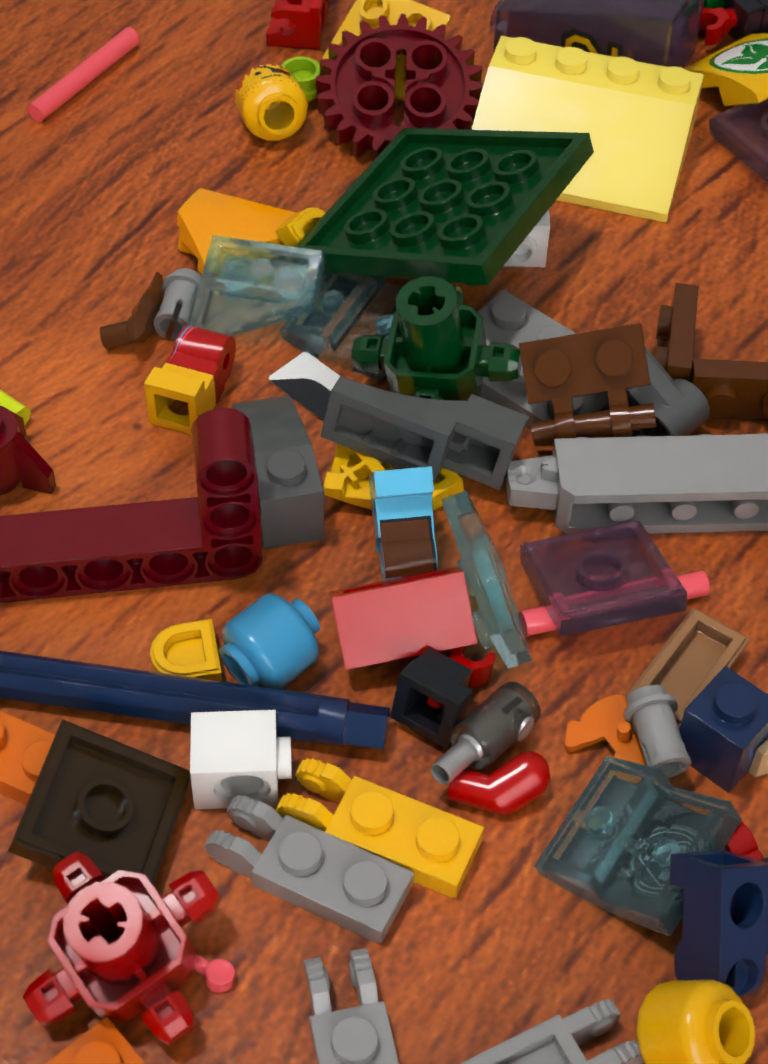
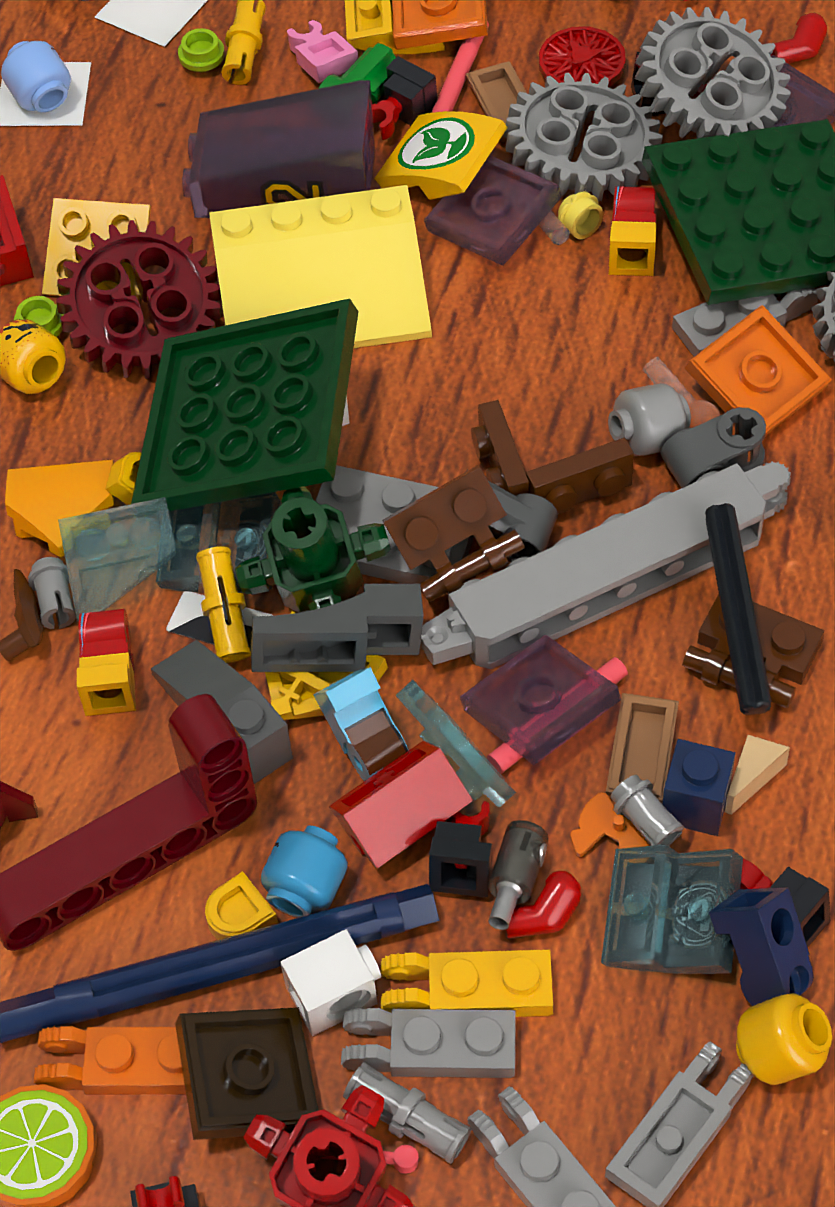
camera: 20 degrees left, 5 degrees up
none -> yellow pin [196,546,251,663]
none -> light grey pin [343,1062,472,1164]

